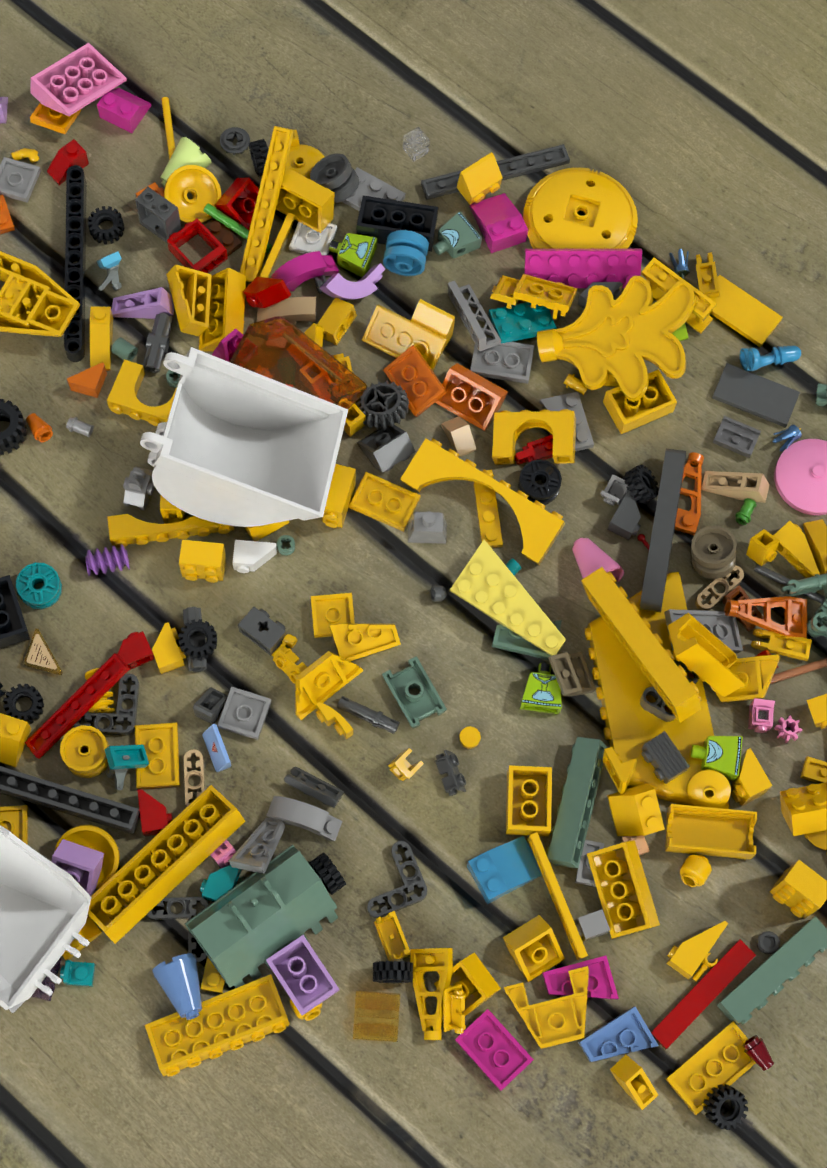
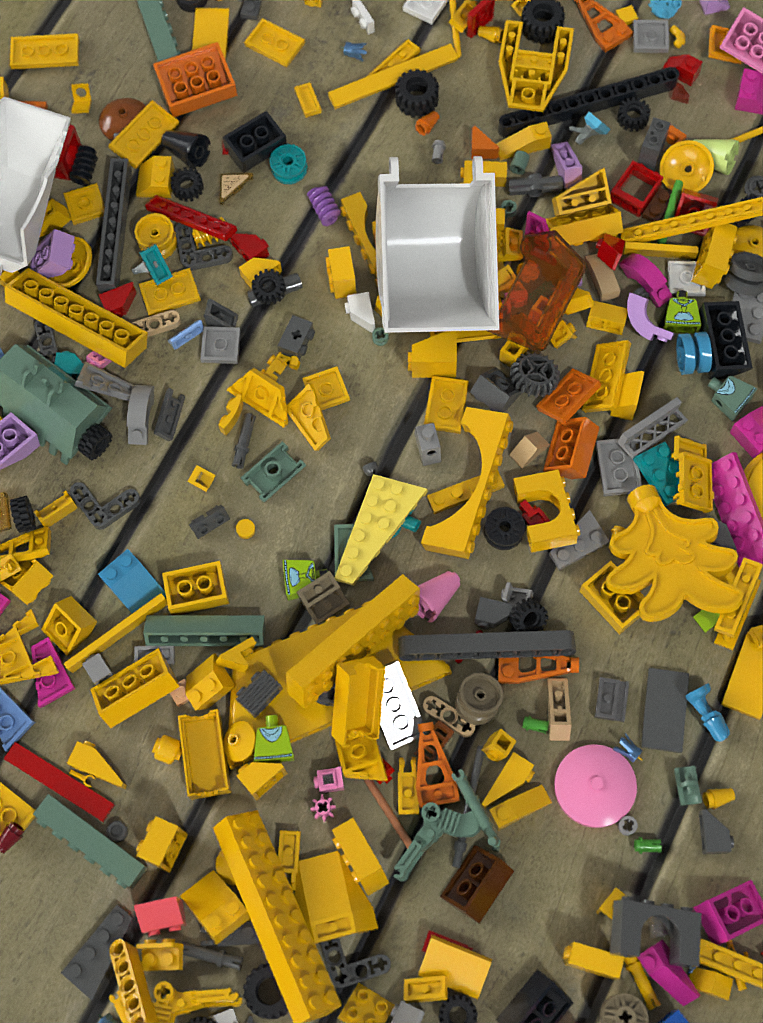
camera: 85 degrees right, 0 degrees up
none -> clear red tile [671,83,689,104]

